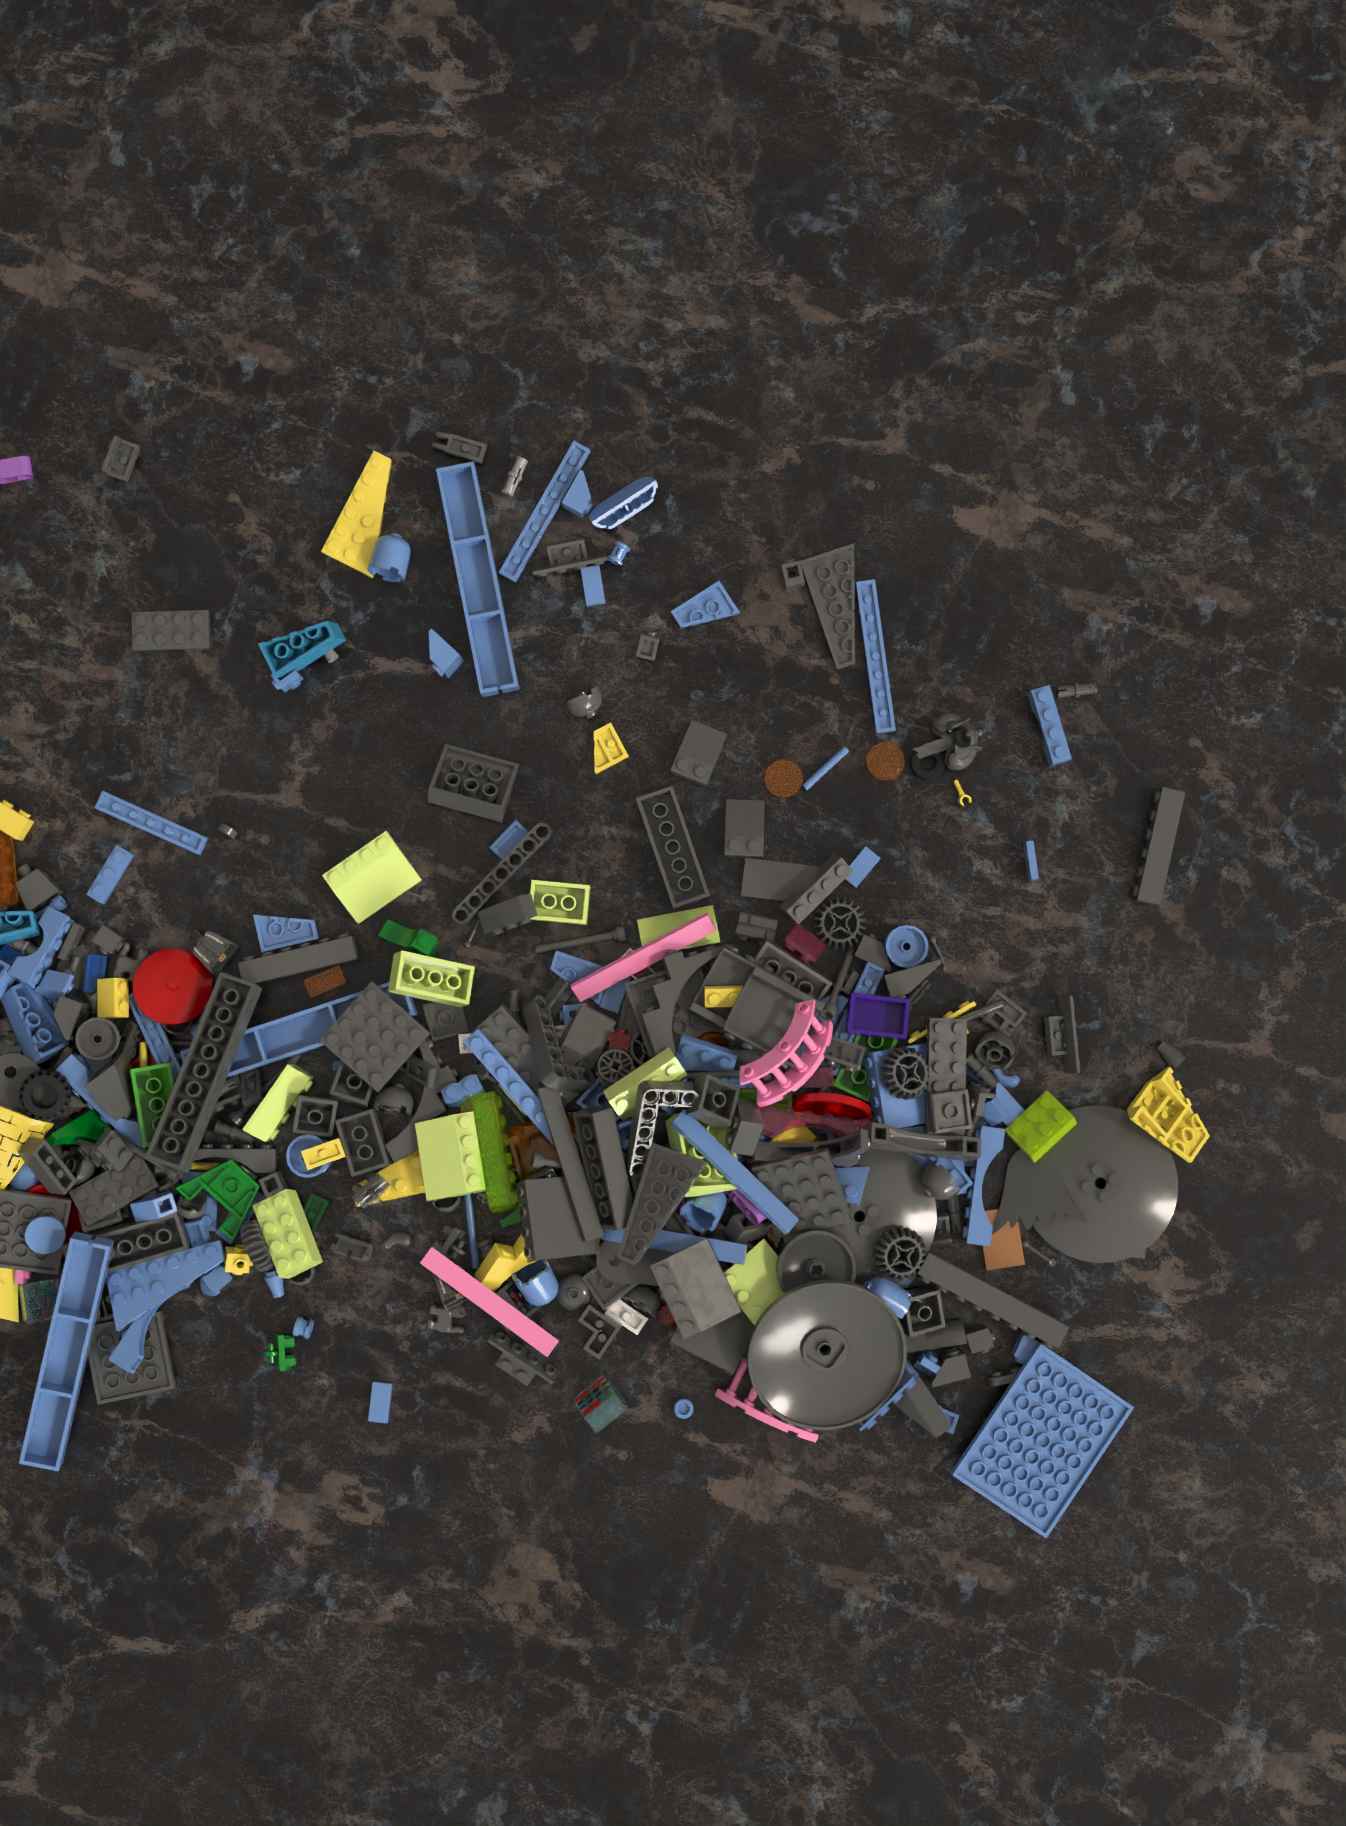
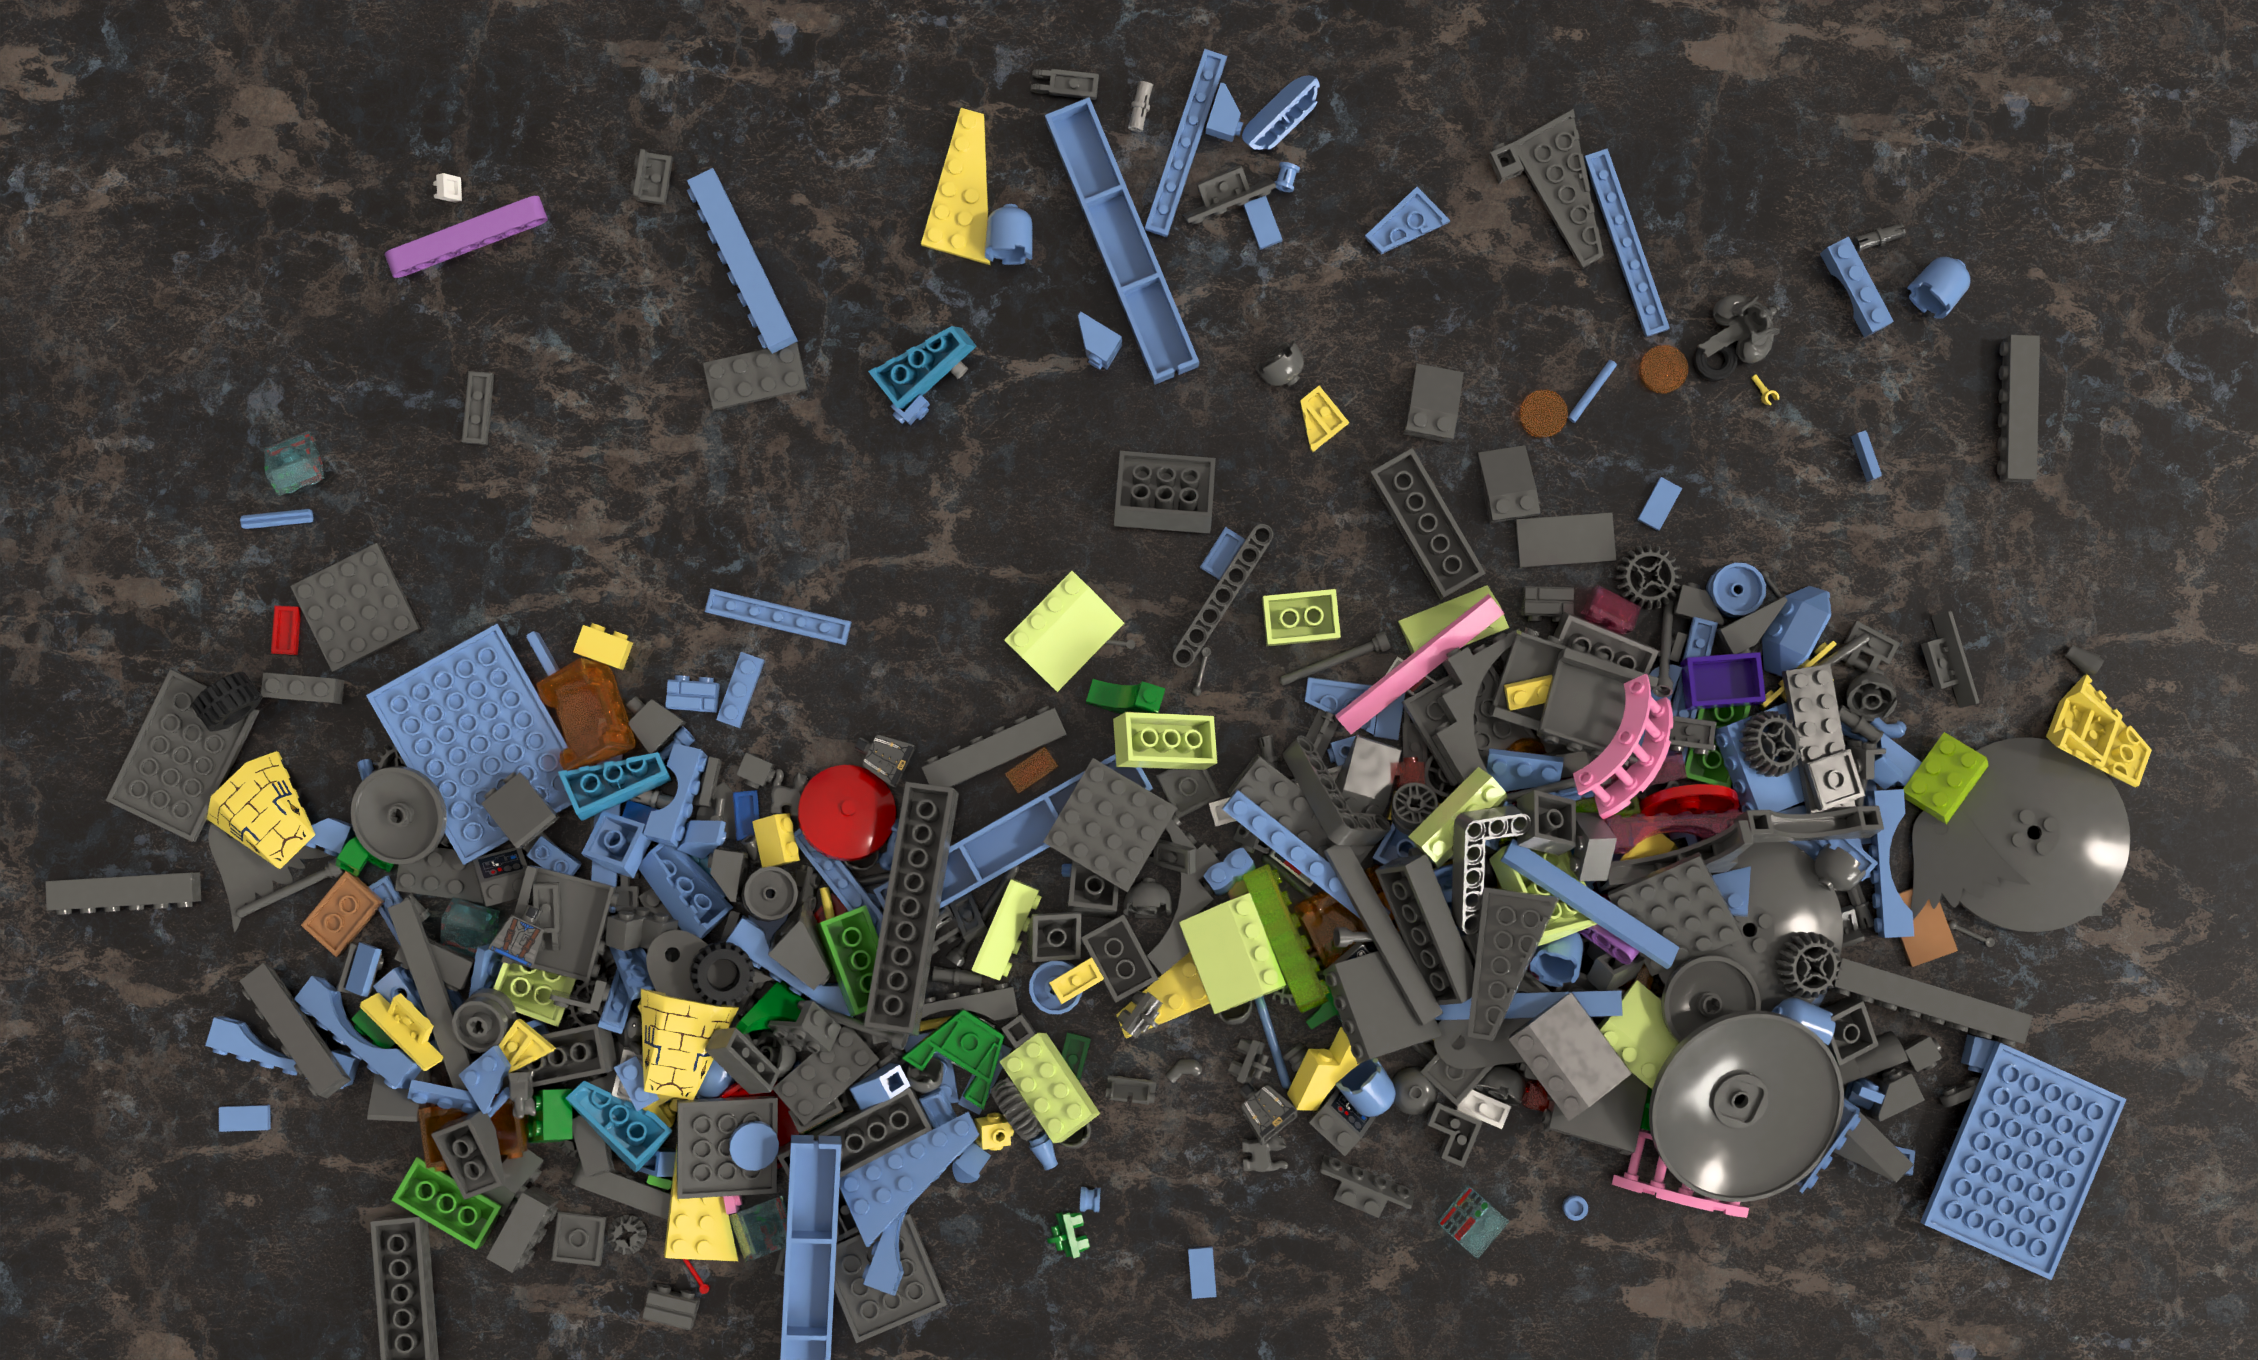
camera: 10 degrees left, 0 degrees up
dark grey tile [217,823,237,839] -> none
medium blue wing [253,915,319,952] -> none
bright pink tile [420,1247,559,1357] -> none
dark grey brick [477,893,538,936] -> none
dark grey bracket [636,629,661,661] -> none
dark grey arch [778,854,853,925] -> none
none -> medium blue brick [666,675,720,713]
none -> medium blue brick [687,168,798,354]
none -> medium blue wedge [1762,586,1831,677]
none -> medium blue cylinder [1907,257,1970,318]

